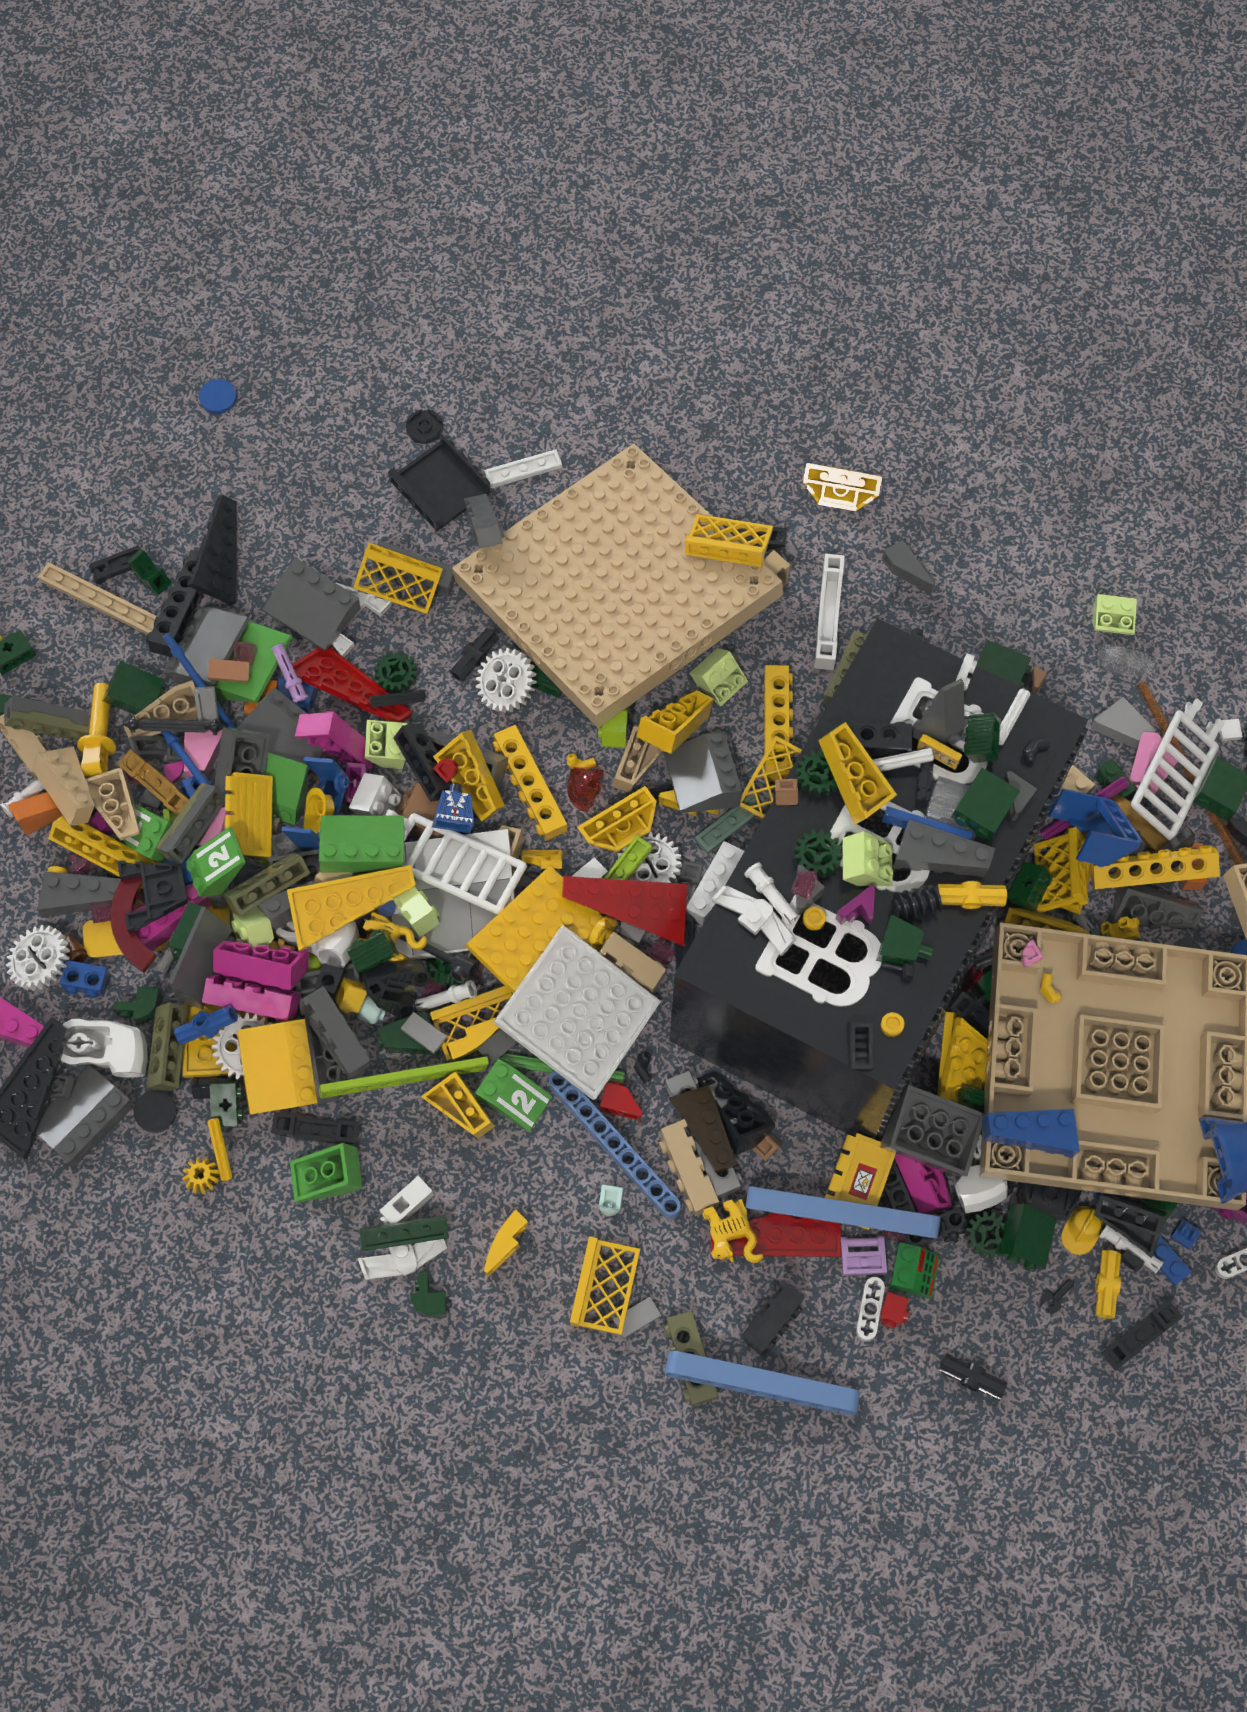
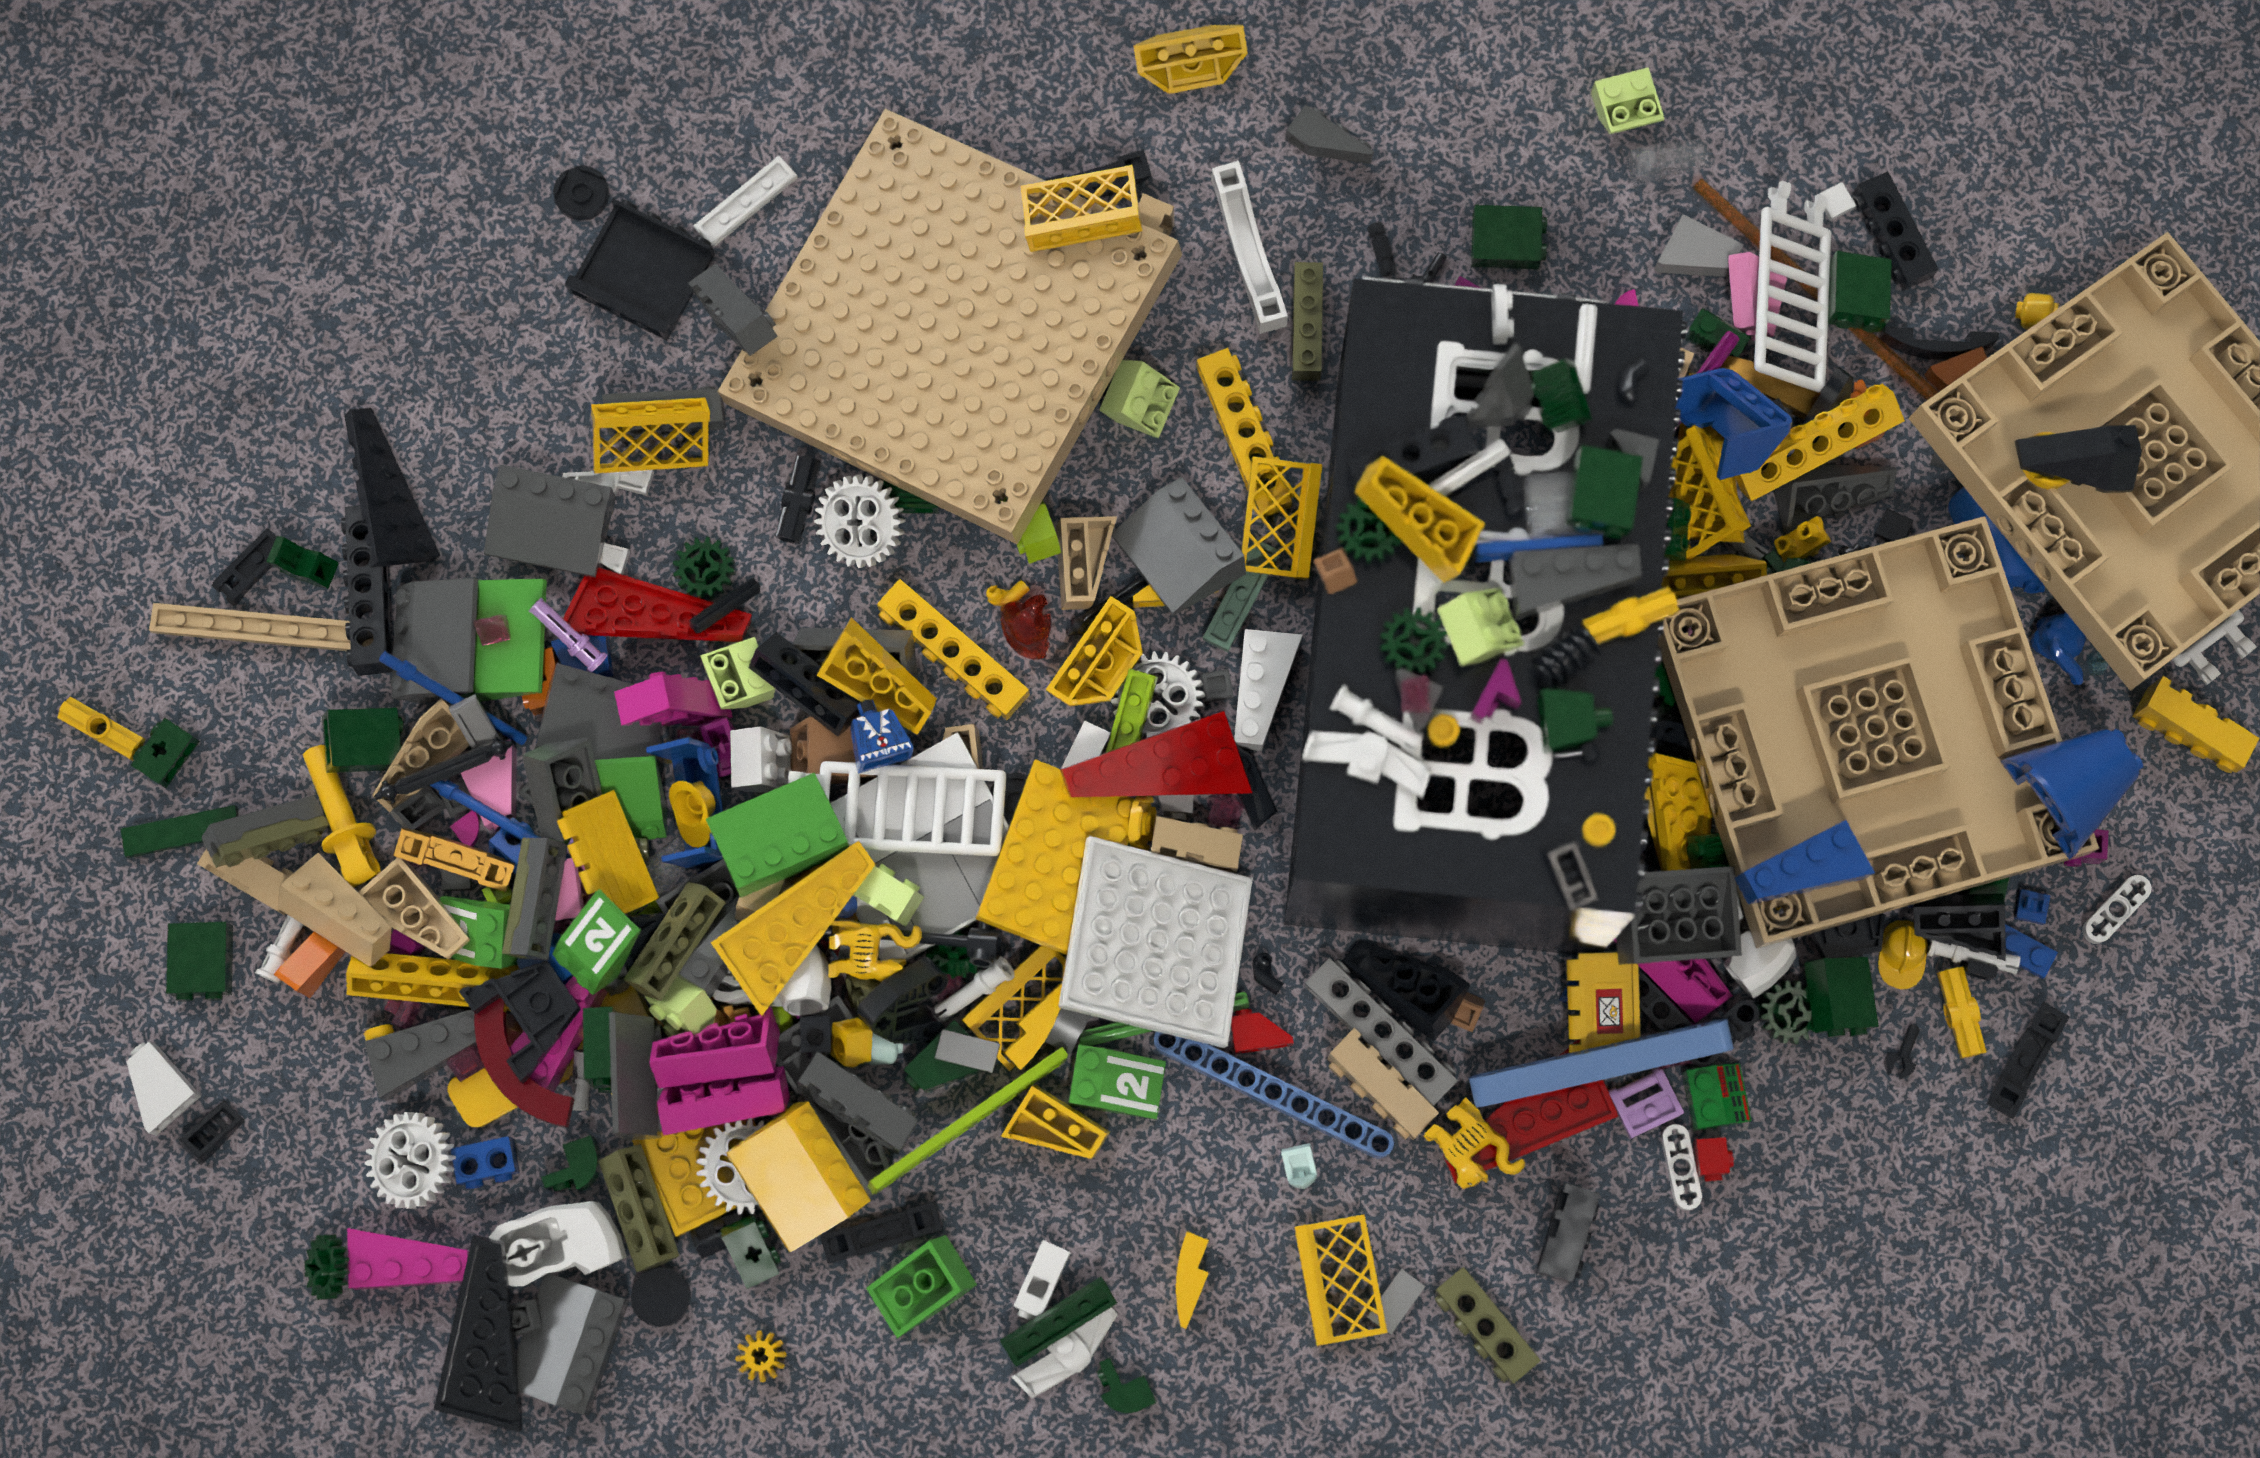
camera: 20 degrees left, 10 degrees up
reddish brown cone [65,934,87,963] -> none
blue piece [174,1005,238,1045] -> none
blue tile [199,379,237,414] -> none
nougat tile [207,659,249,683] -> none
yellow axle [207,1118,232,1181] -> none
dark green brick [347,929,399,974] -> none
red tile [433,758,458,783] -> none
yellow tile [521,850,563,869] -> none
yellow wedge [637,690,714,754] -> none
medium blue beam [665,1351,860,1415] -> none
dark brown wing [669,1085,737,1173] -> none
yellow tile [917,734,962,770] -> none
black piece [939,1353,1008,1401] -> none
bright pink tile [1021,939,1044,969] -> none
medium nougat slope [1031,666,1047,694] -> none
yellow arm [1040,973,1061,1003] -> none

